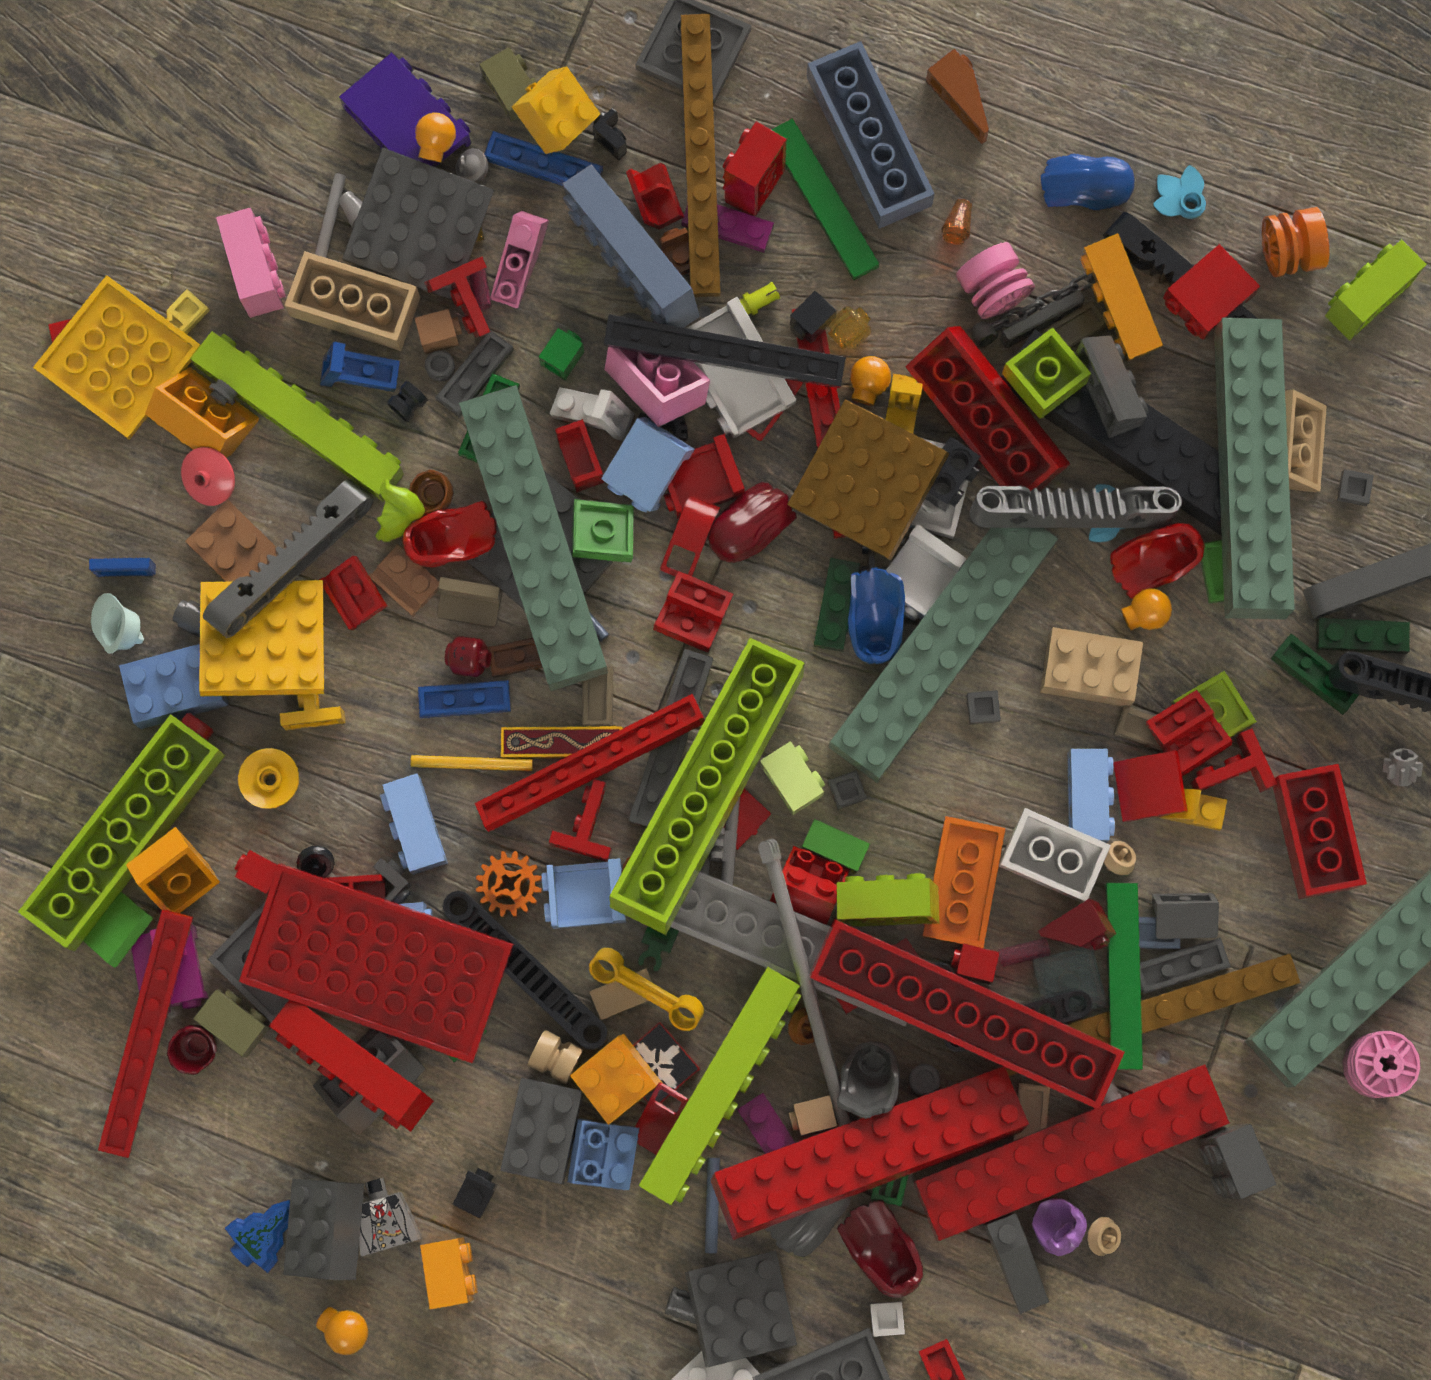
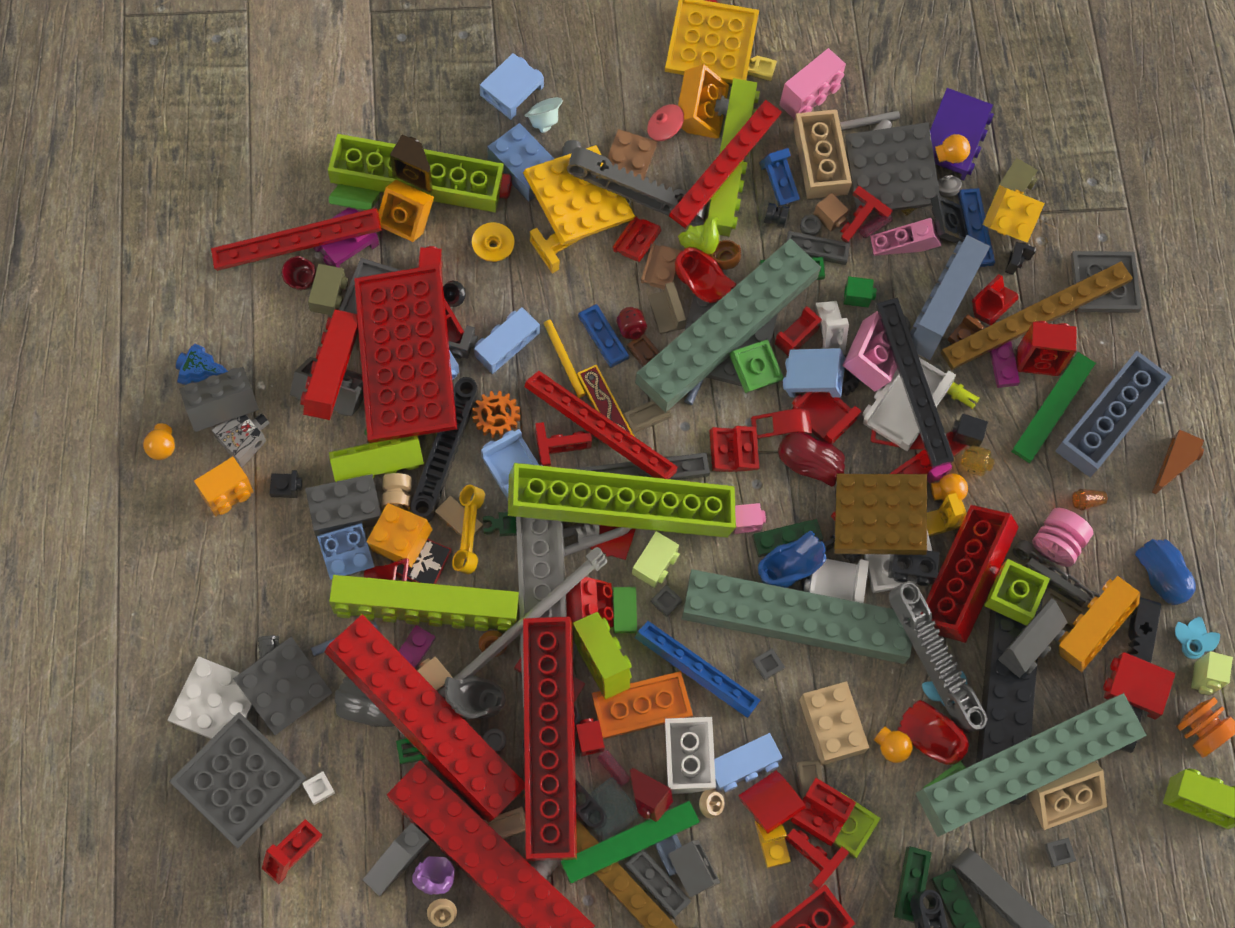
camera: 55 degrees right, 10 degrees down
blue tile [89,558,156,577] -> none
dark red hair [837,1200,923,1298] -> none
none -> lime brick [329,436,424,482]
none -> dark brown slope [390,135,433,193]
none -> light blue panel [480,53,544,120]
none -> blue plate [634,621,761,718]
none -> red plate [669,100,782,229]
none -> bright pink brick [734,503,766,534]
none -> dark pink tile [927,463,952,484]
none -> black plate [931,195,968,244]
none -> yellowish green brick [1191,651,1233,695]

